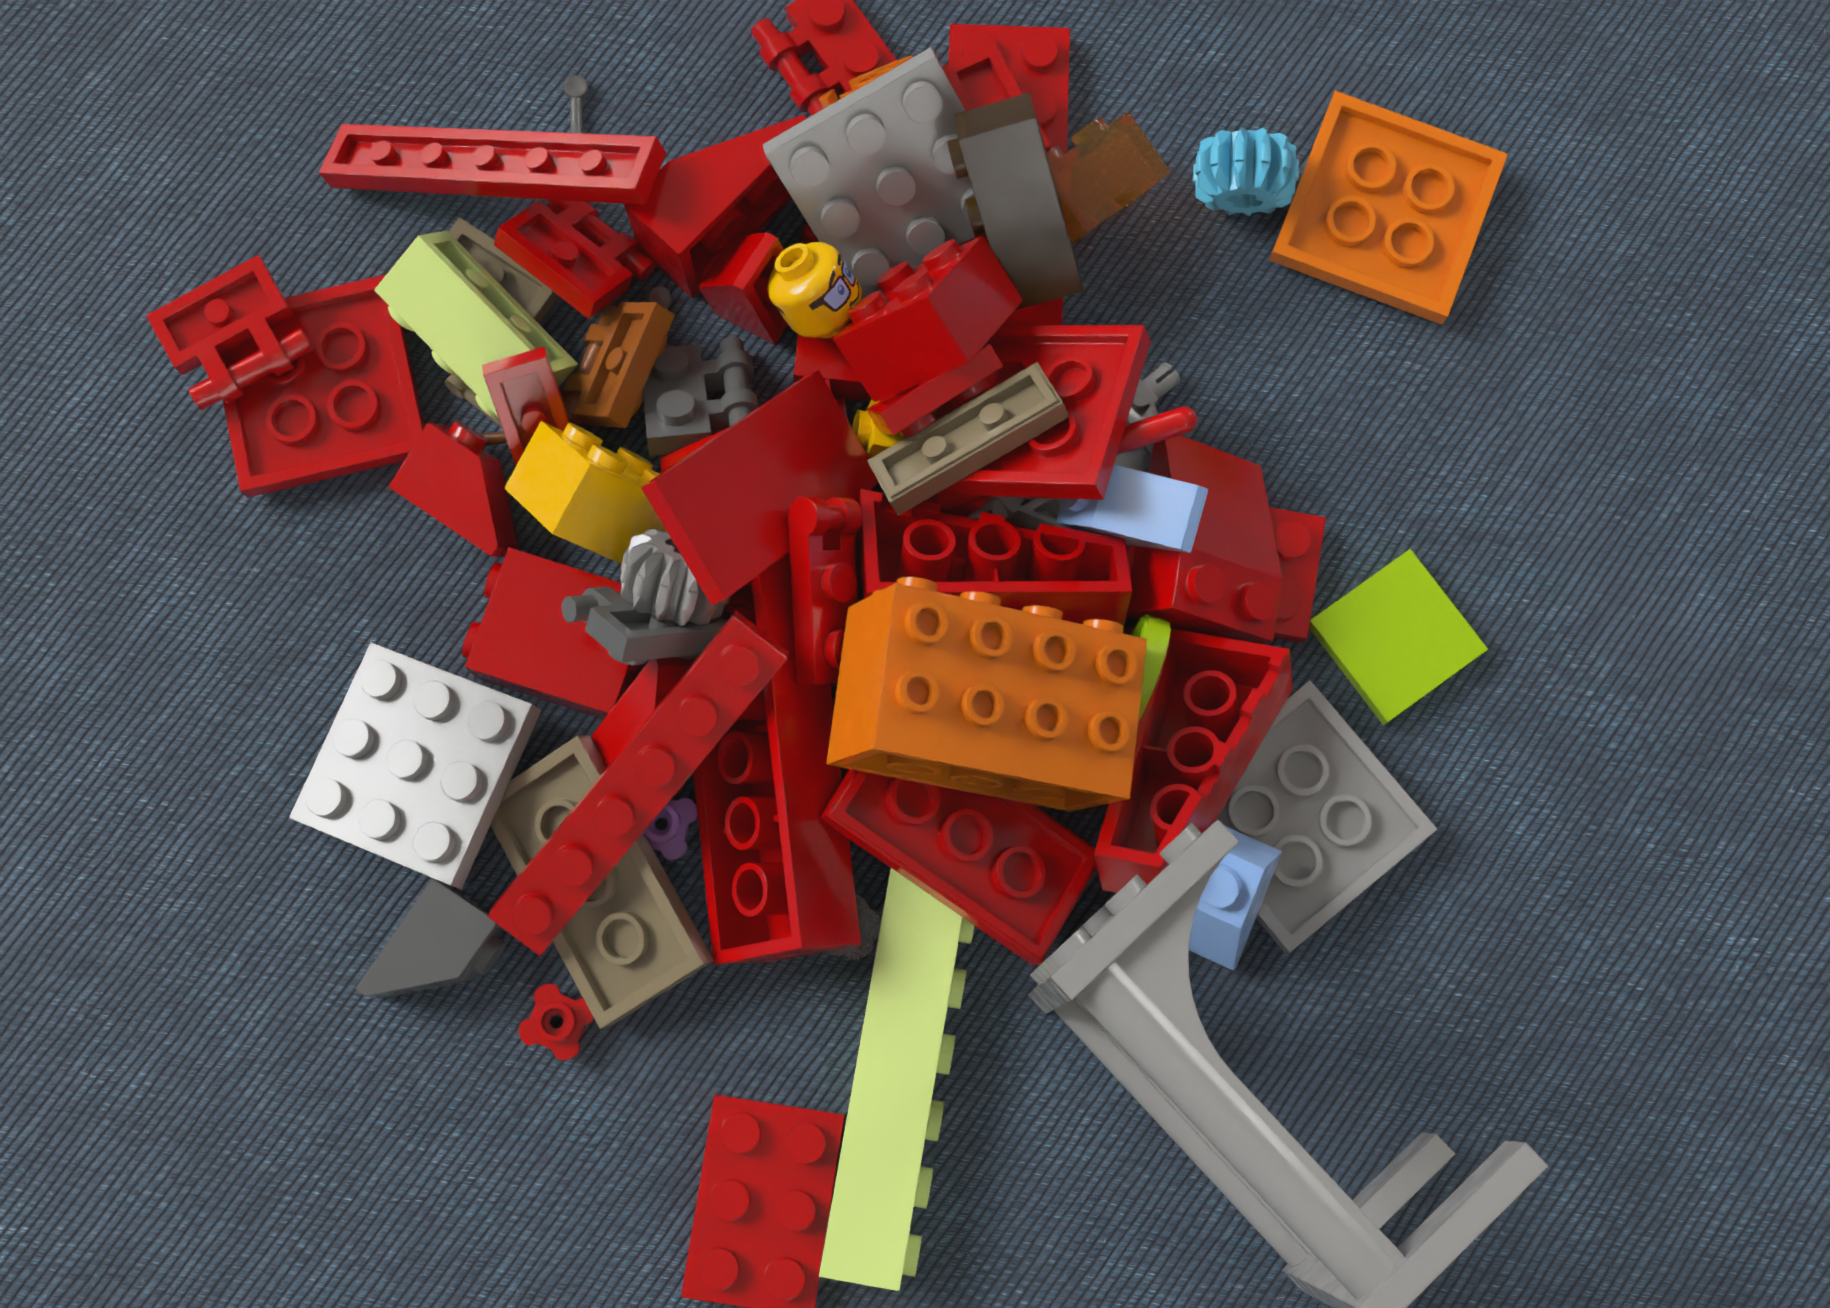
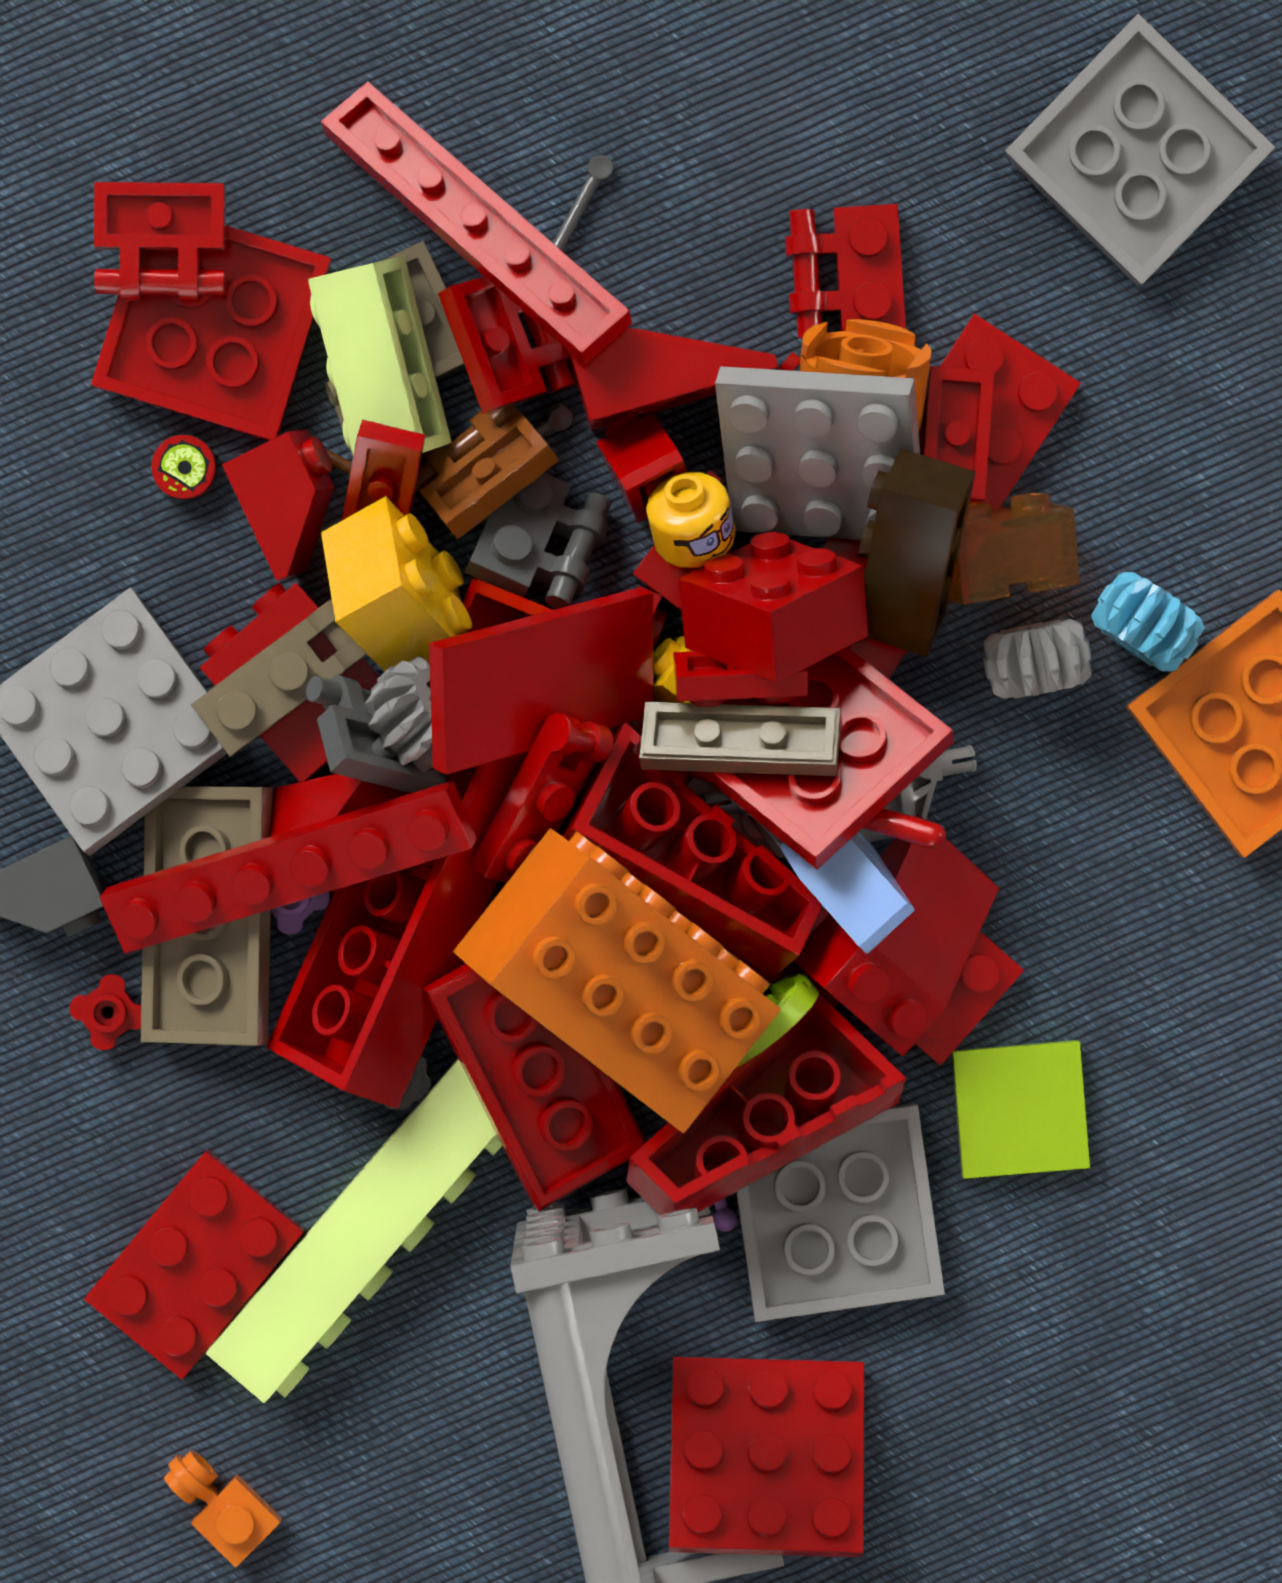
camera: 25 degrees right, 10 degrees up
light blue slope [1189,826,1282,971] -> none
none -> tile [151,435,217,500]
none -> dark tan plate [191,599,368,757]
none -> red plate [669,1357,864,1557]
none -> light grey gear [983,619,1092,699]

